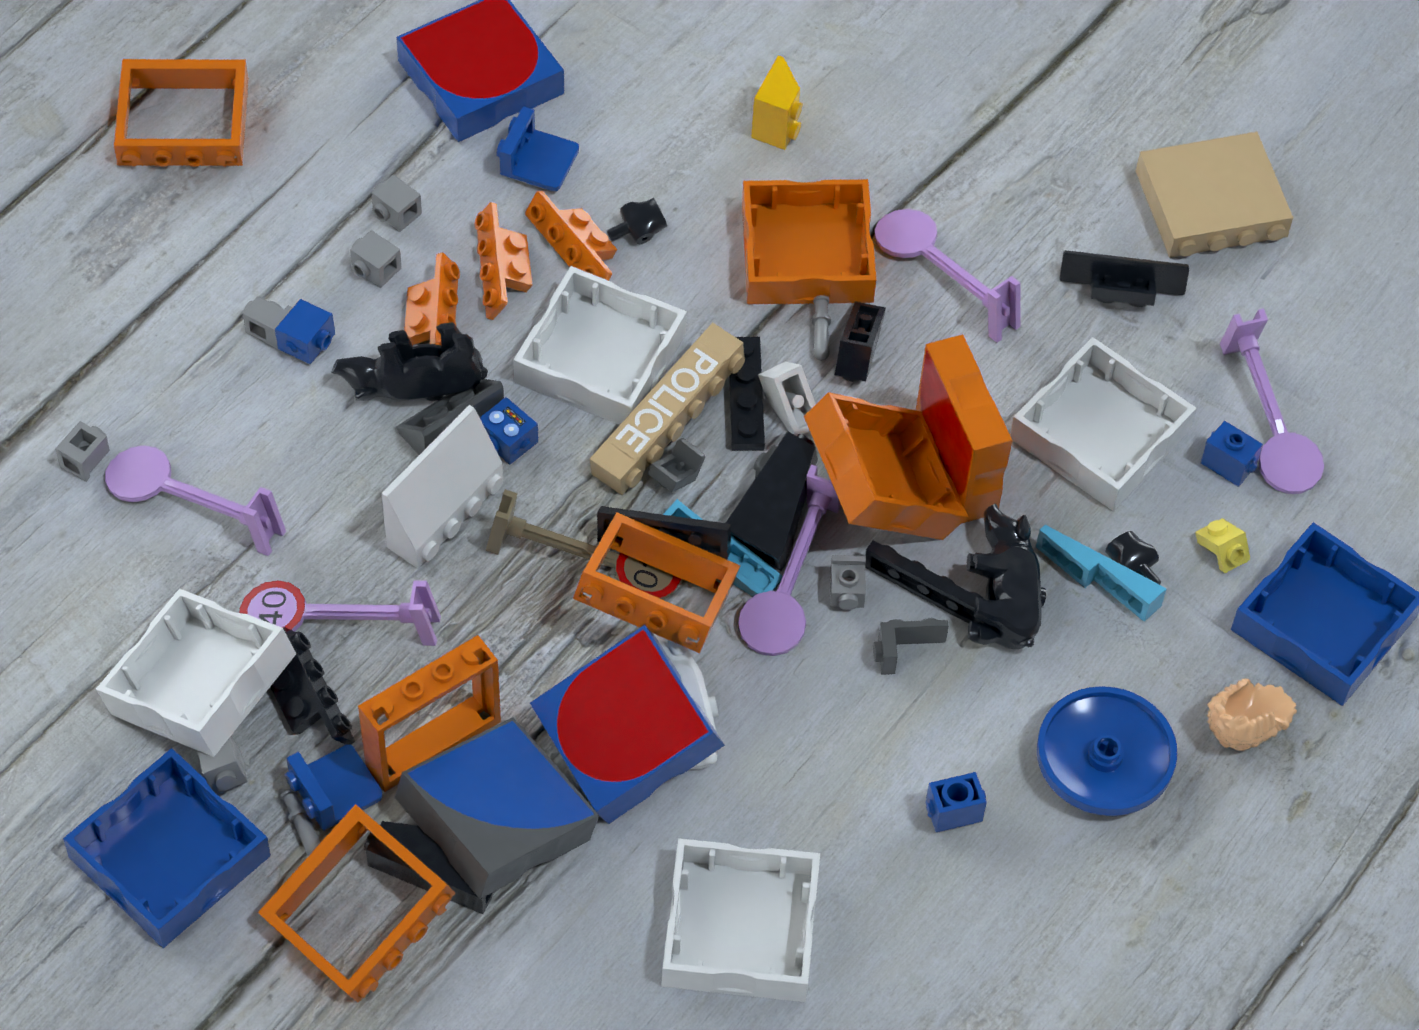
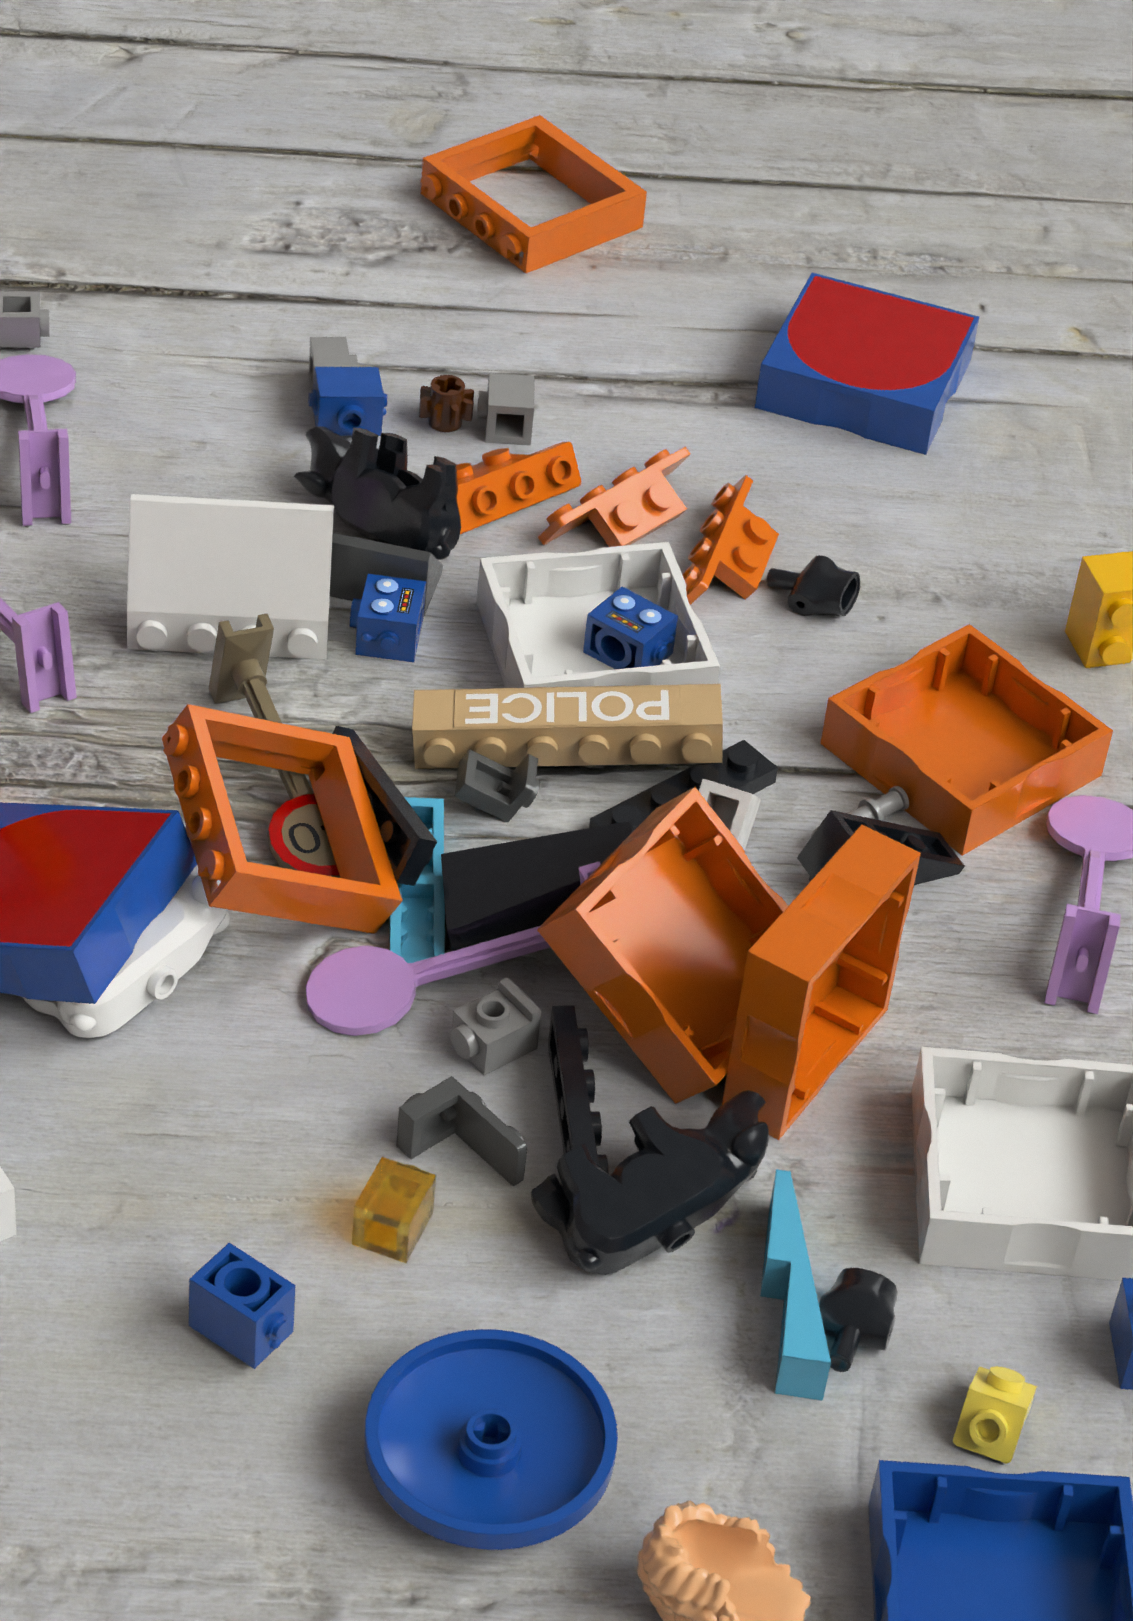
camera: 50 degrees right, 15 degrees down
light grey brick [371,174,422,232] -> none
blue bracket [496,106,579,192] -> none
none -> clear yellow brick [352,1157,436,1263]
none -> reddish brown gear [419,375,474,432]
none -> blue head [583,587,678,669]

